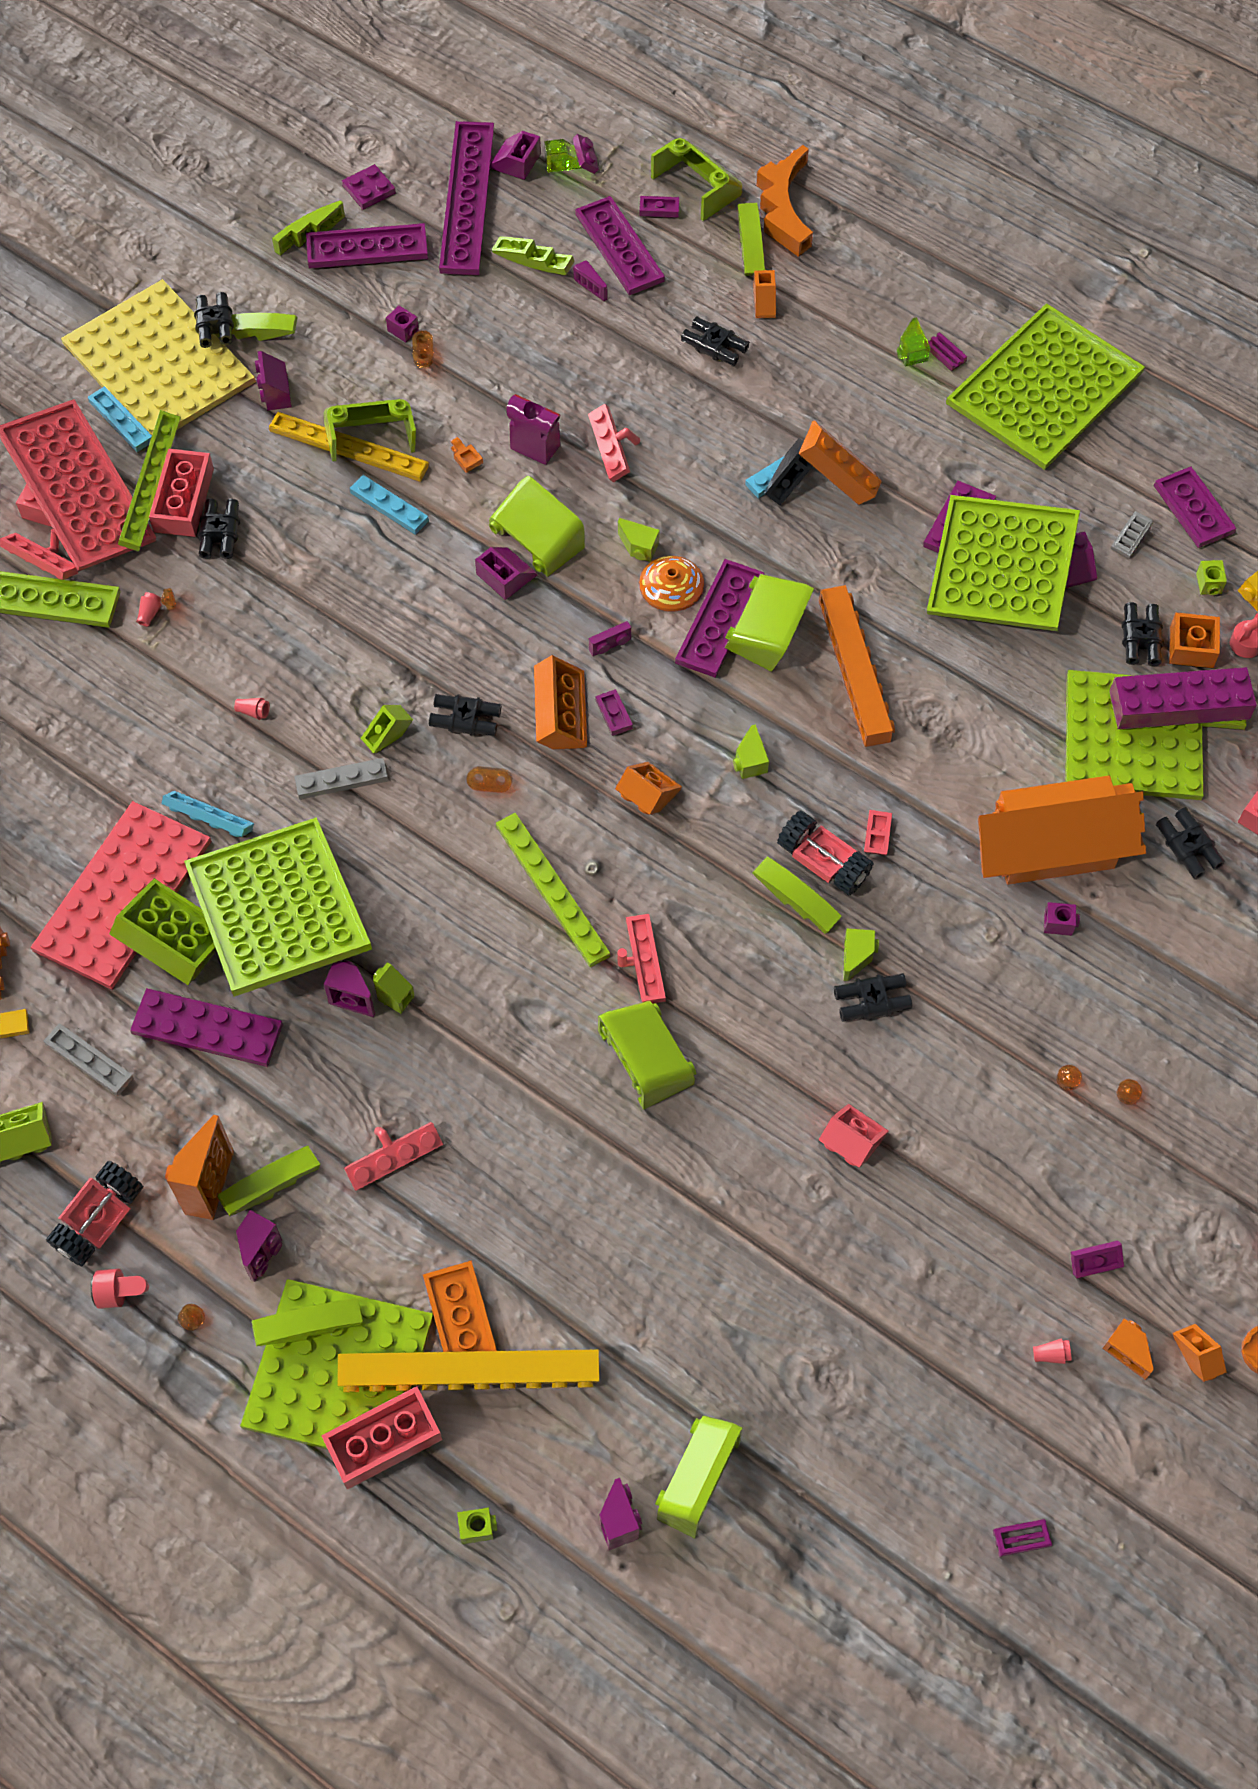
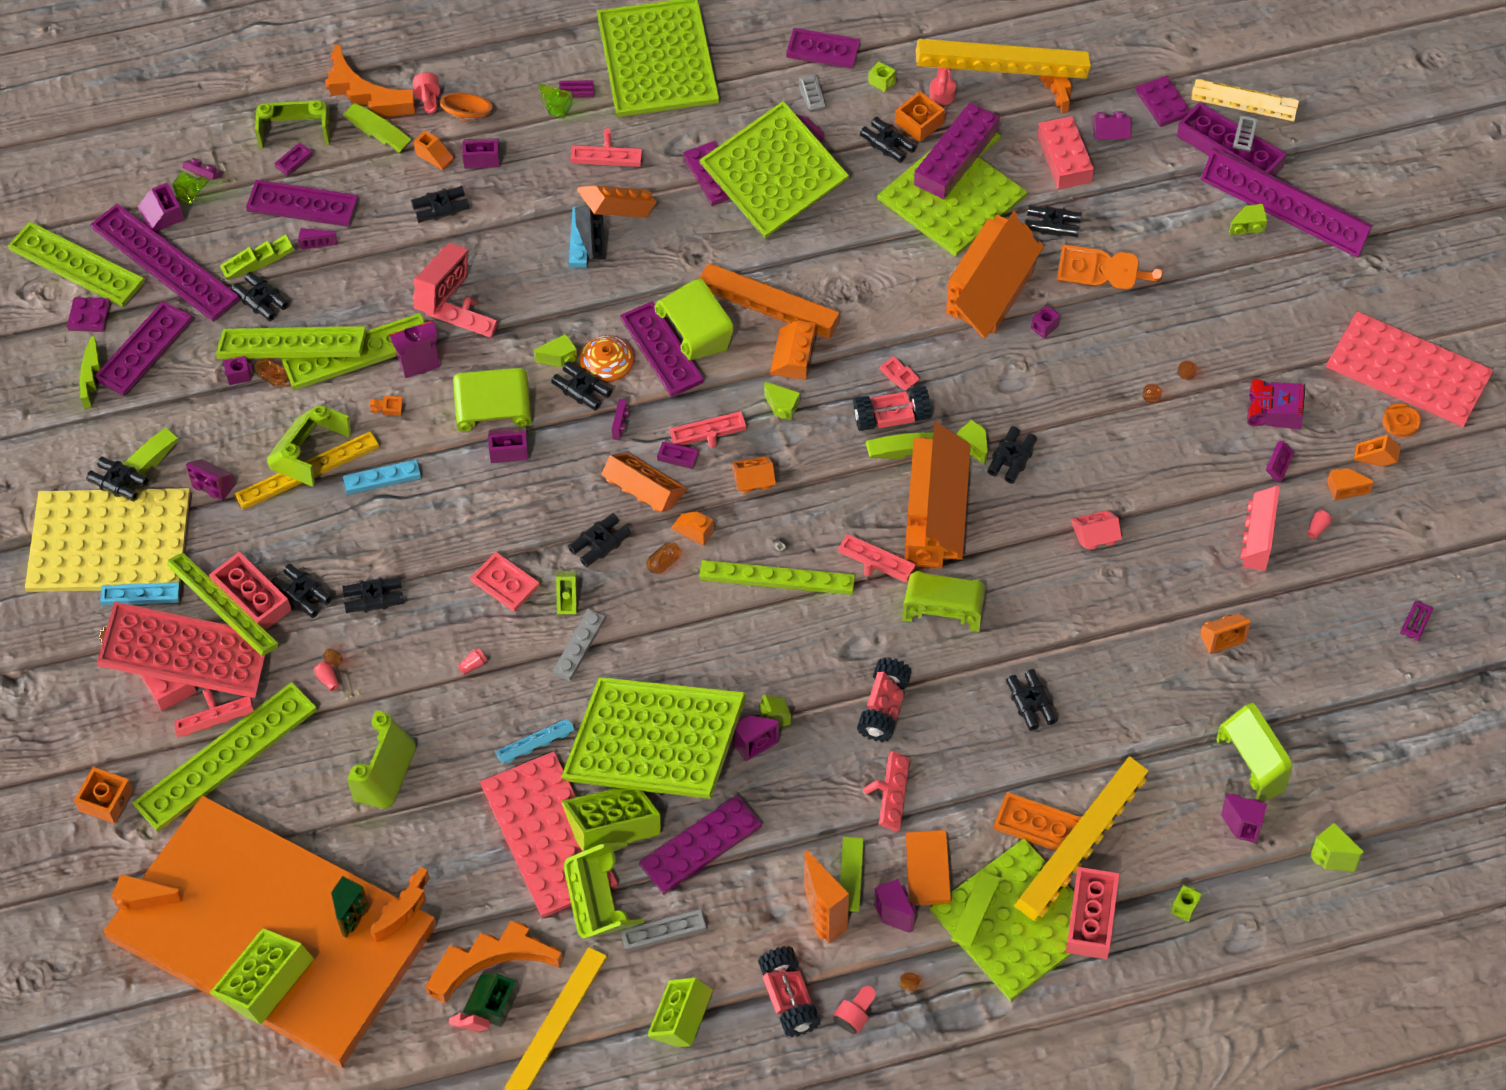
camera: 50 degrees left, 5 degrees down
none -> lime plate [8,222,145,307]
none -> lime plate [216,326,367,359]
none -> black pin [231,272,289,322]
none -> lime plate [281,313,425,391]
none -> black pin [342,576,404,614]
none -> lime windscreen [347,710,416,809]
none -> coral piece [413,72,440,114]
none -> coral brick [413,243,468,315]
none -> orange dish [440,93,492,122]
none -> magenta slope [462,138,500,169]
none -> coral plate [470,552,540,612]
none -> black pin [551,361,613,411]
none -> lime windscreen [564,842,645,938]
none -> coral plate [570,129,642,167]
none -> coral plate [669,411,746,448]
none -> orange slope [671,512,714,546]
none -> orange slope [770,320,816,380]
none -> plate [857,657,911,742]
none -> orange panel [904,420,971,568]
none -> orange tile [905,830,951,906]
none -> black pin [1006,669,1058,731]
none -> orange plate [1057,244,1163,289]
none -> orange slope [1200,613,1251,654]
none -> coral slope [1240,486,1280,571]
none -> magenta piece [1247,379,1306,430]
none -> lime slope [1310,823,1364,872]

